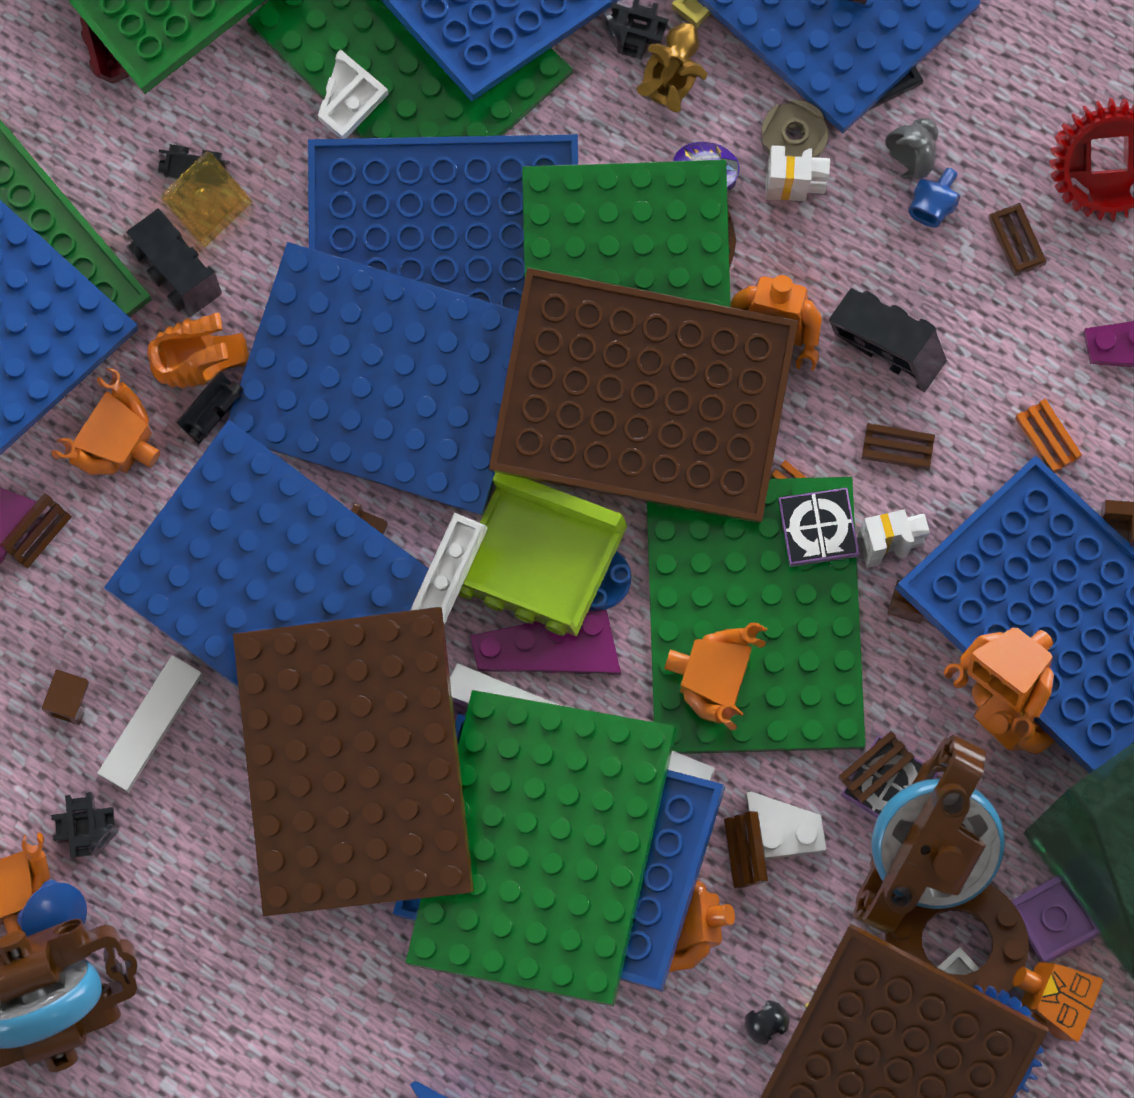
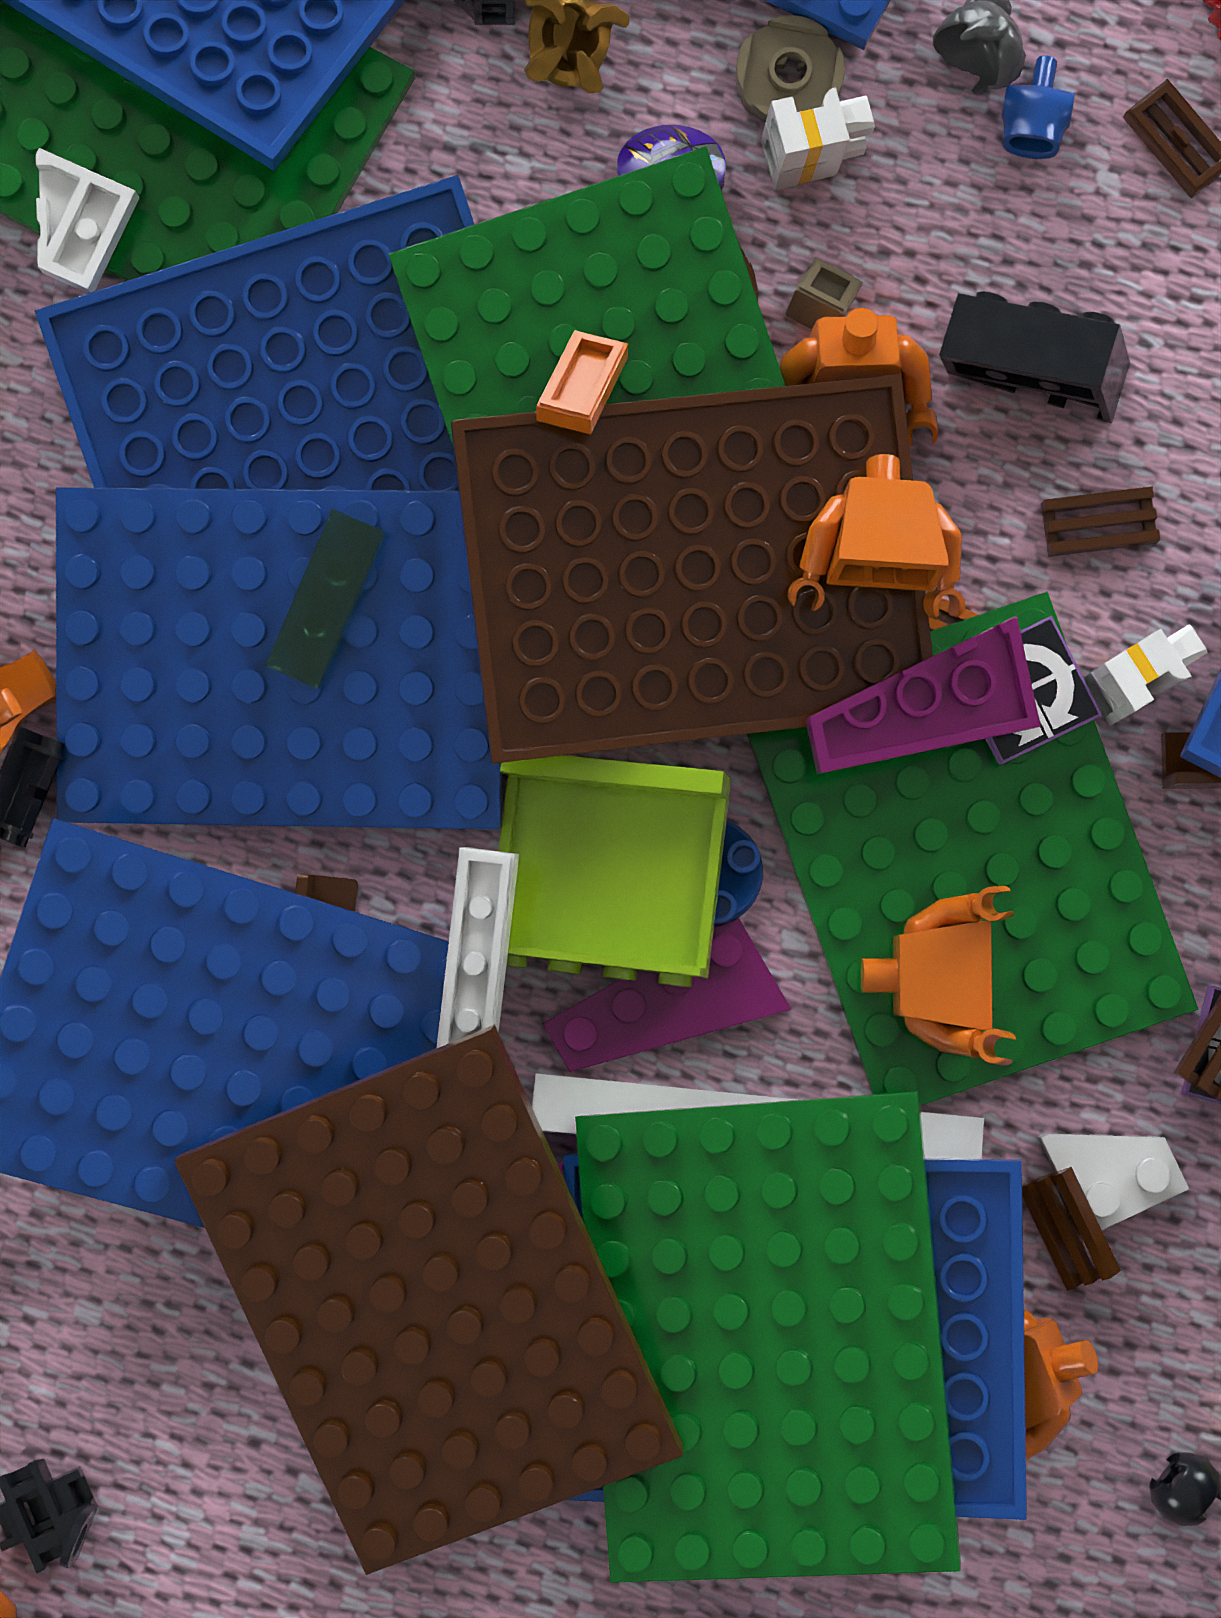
camera: 20 degrees left, 10 degrees up
white tile [97,655,203,792] -> none
none -> tile [265,509,387,689]
none -> tile [536,330,628,434]
none -> dark tan slope [785,257,863,329]
none -> orange torso [788,454,965,619]
none -> magenta wing [805,616,1041,774]

